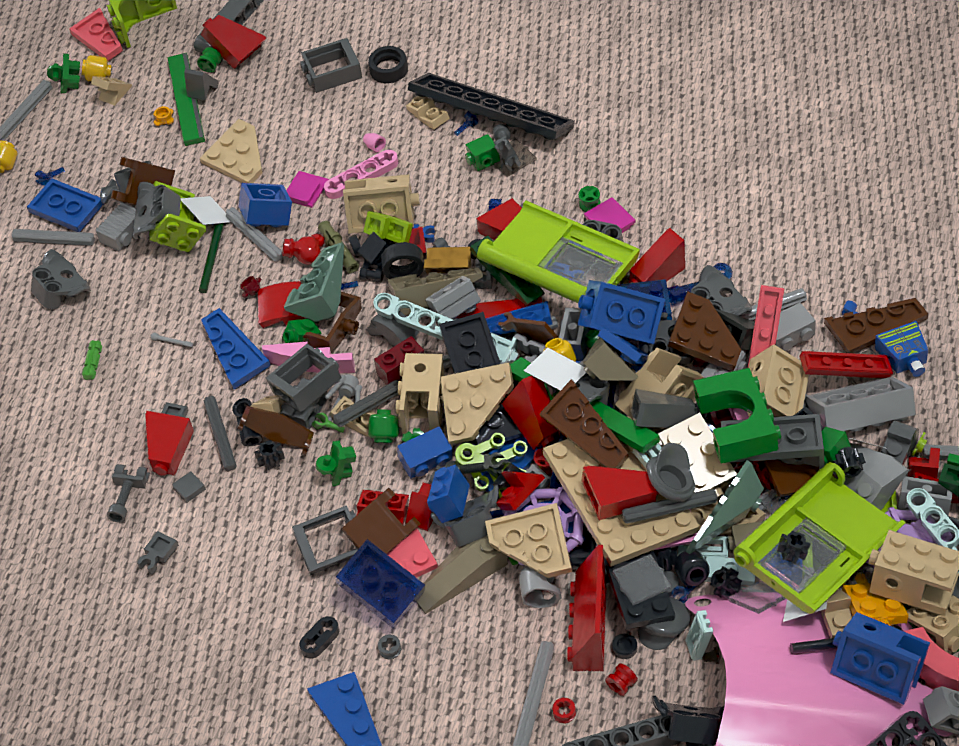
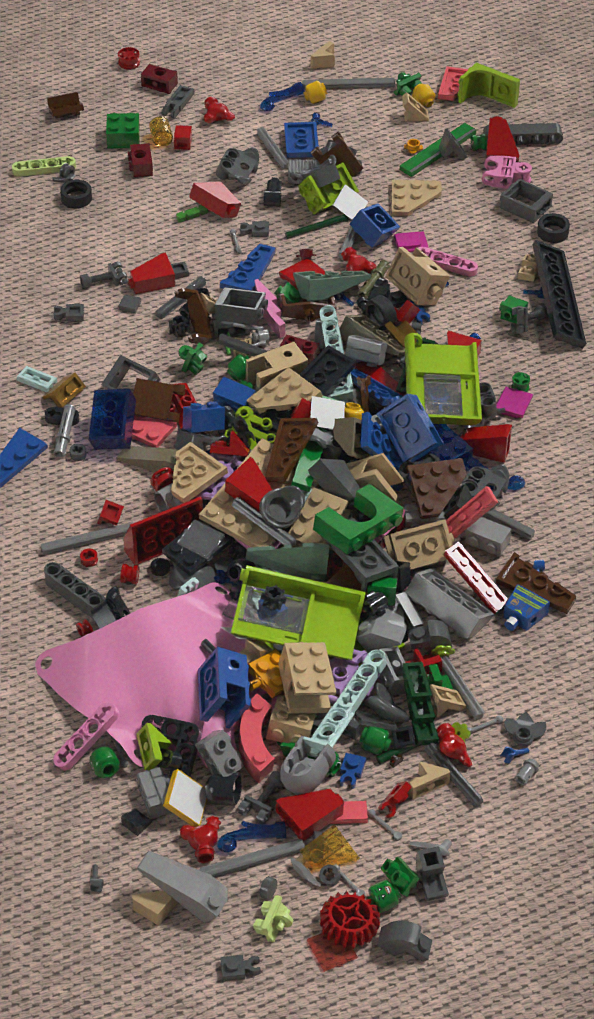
camera: 50 degrees right, 5 degrees down
bright pink hose [363,133,386,152] -> none
lime slope [363,211,413,243] -> none
none -> light aqua tile [17,366,57,392]
none -> pearl gold panel [42,372,86,408]
none -> light grey pin [53,404,76,457]
none -> red panel [97,500,124,526]
none -> red wheel [150,467,174,492]
none -> red slope [189,181,241,218]
none -> dark grey plate [240,221,269,237]
none -> black piece [264,177,282,207]
none -> bright pink piece [482,156,532,189]

